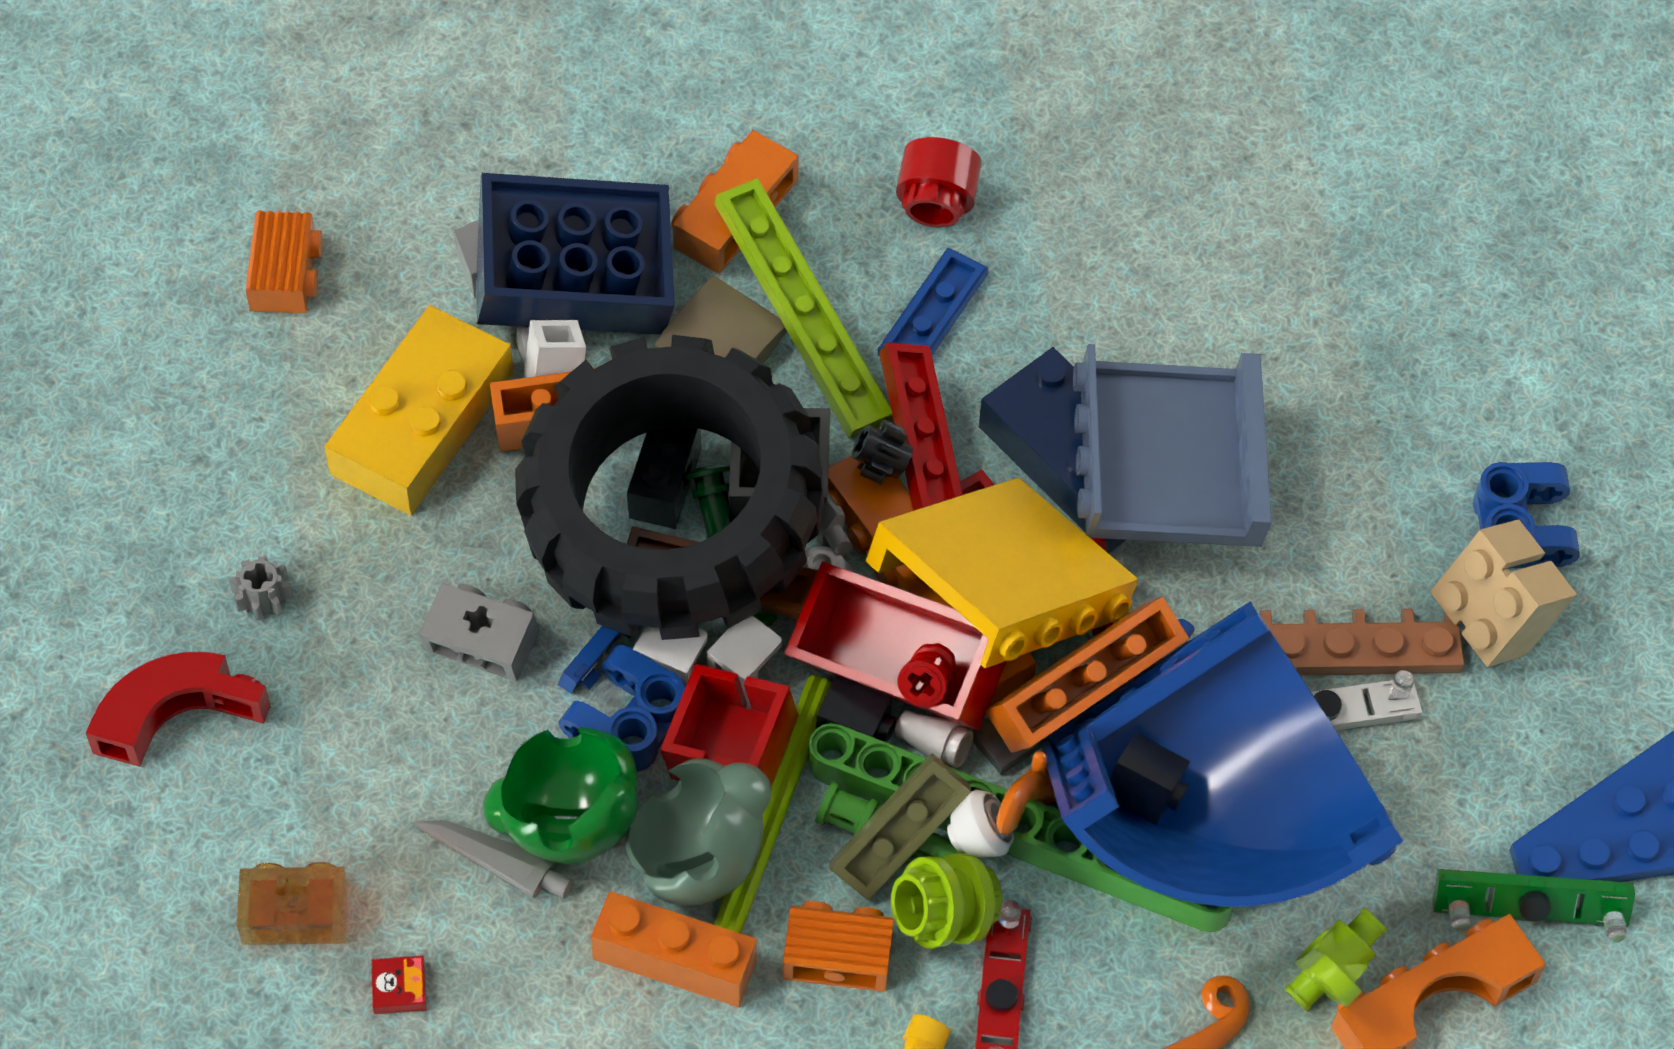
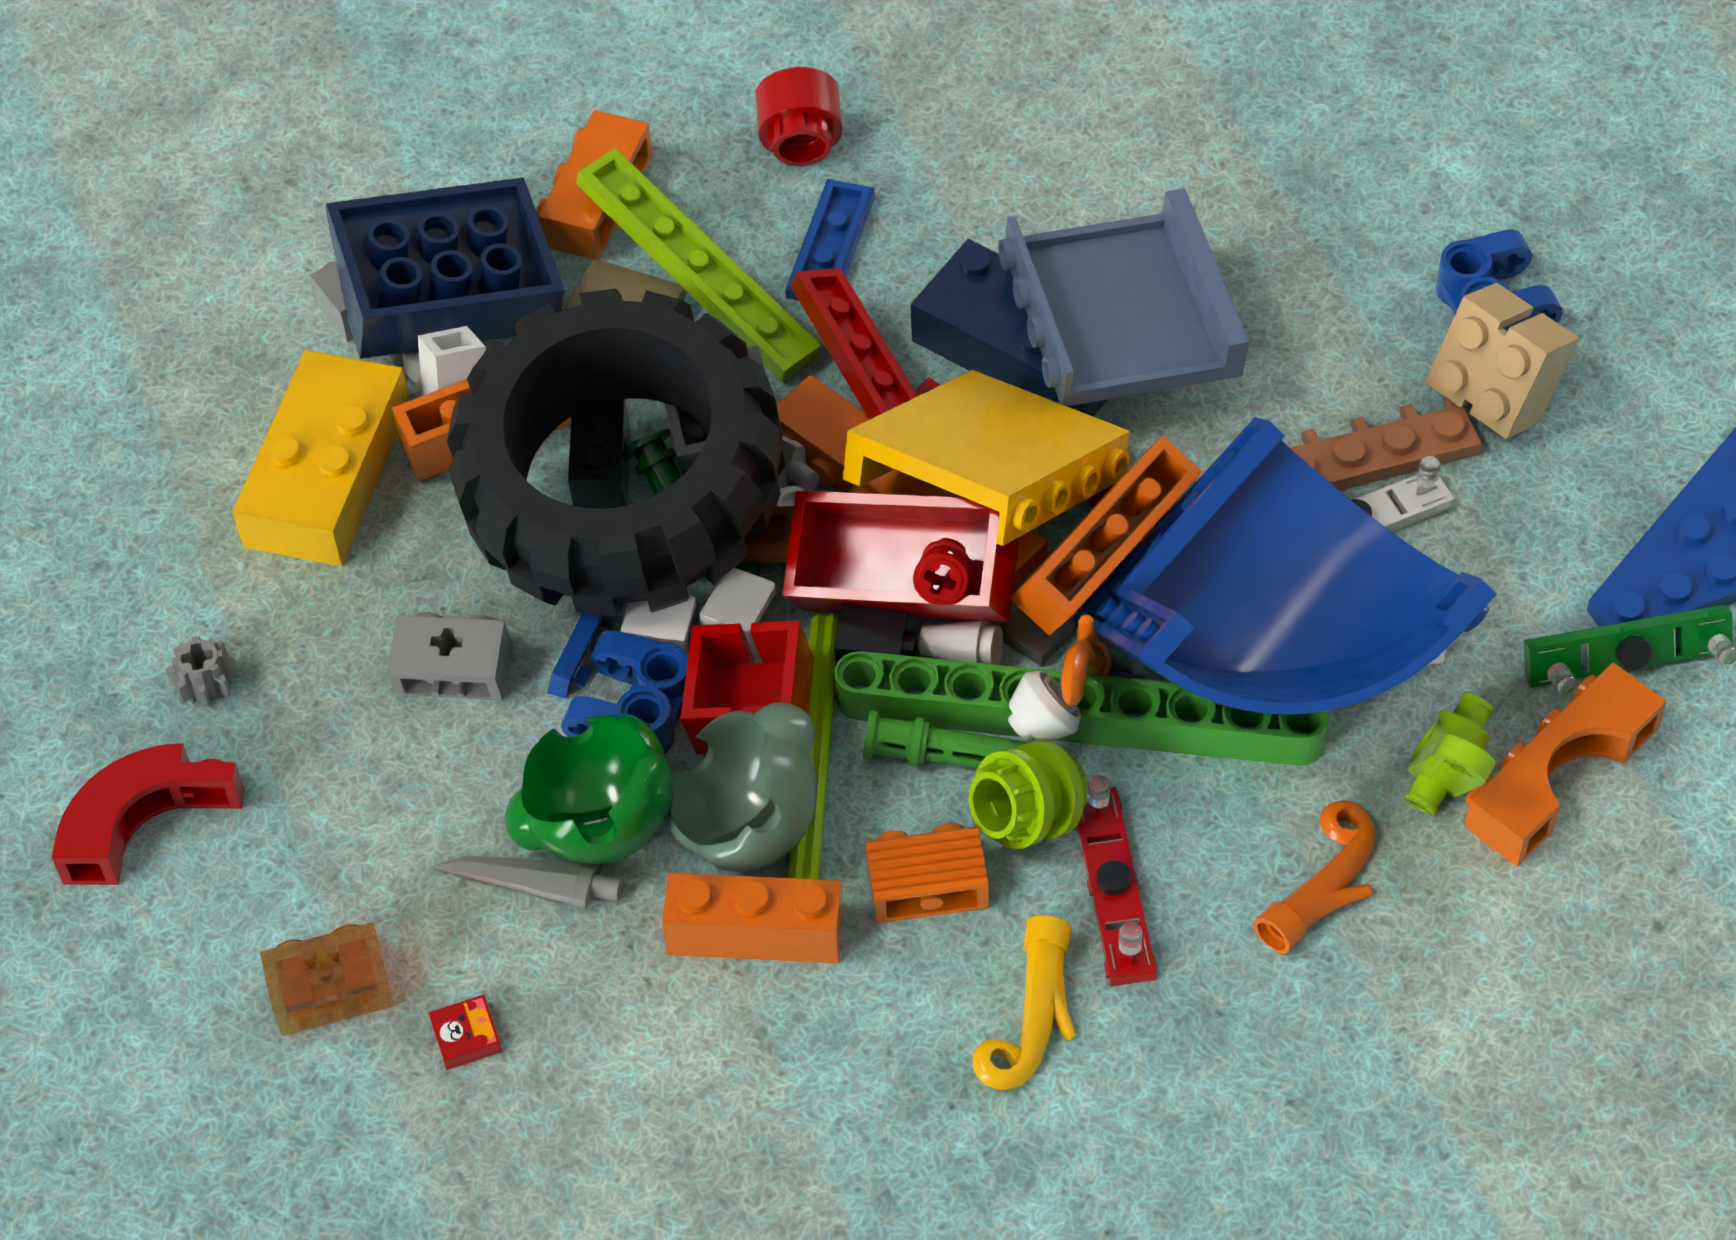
camera: 10 degrees left, 5 degrees down
orange brick [245,210,323,313] -> none
olive hinge [829,753,971,901] -> none
black gear [852,419,913,485] -> none
black brick [1110,733,1190,825] -> none

